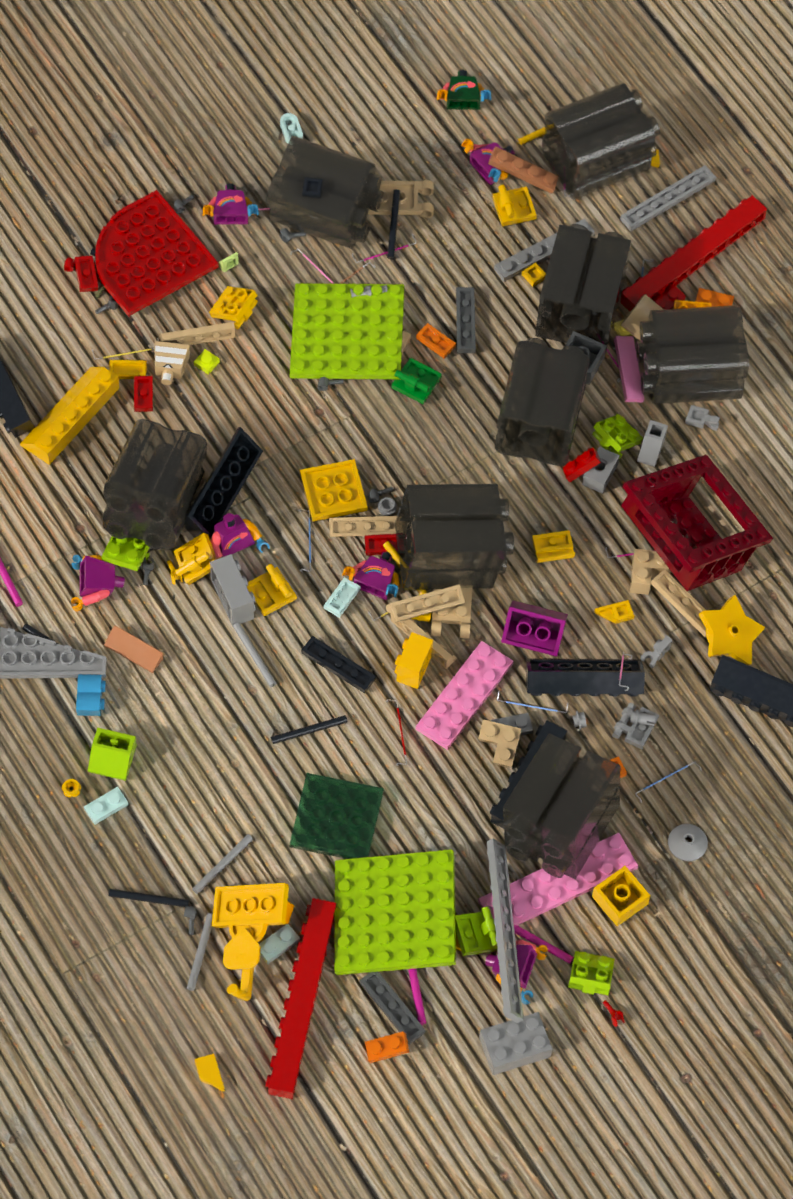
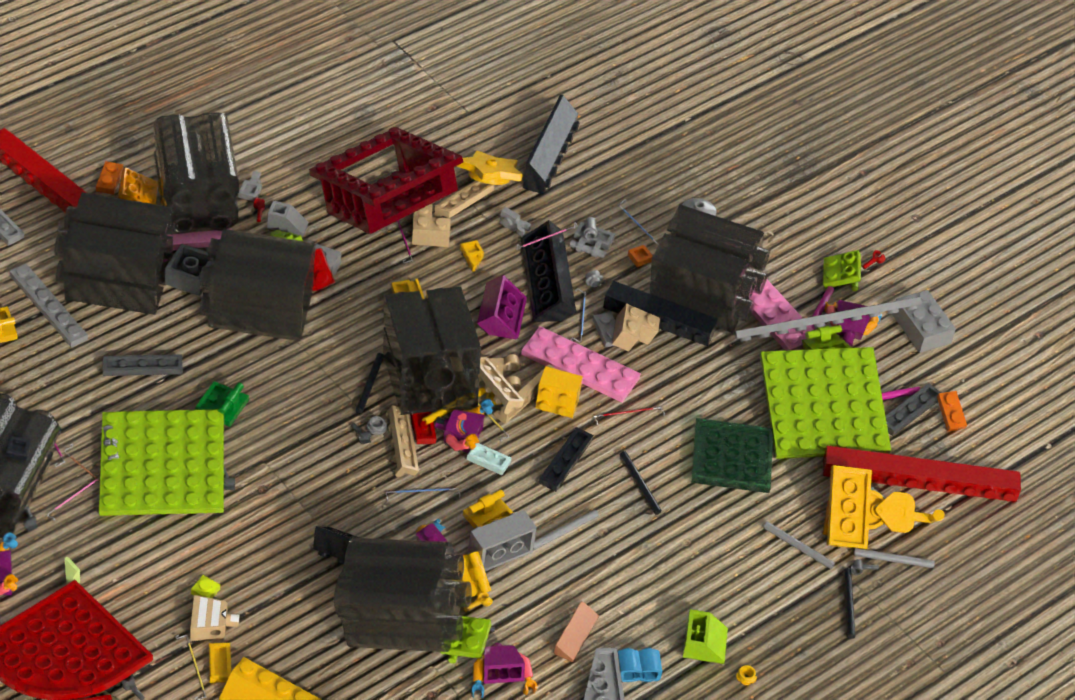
camera: 100 degrees left, 15 degrees down
light aqua plate [84,787,128,825] -> none
red plate [134,376,153,412] -> none
tan hinge [160,322,235,345] -> none
yellow tile [194,1054,225,1092] -> none
yellow plate [209,286,258,329] -> none
yellow plate [300,459,368,522] -> none
orange plate [416,323,456,359] -> none
yellow tile [522,263,547,287] -> none
yellow brick [592,866,651,926] -> none
none -> red hand [253,197,265,222]

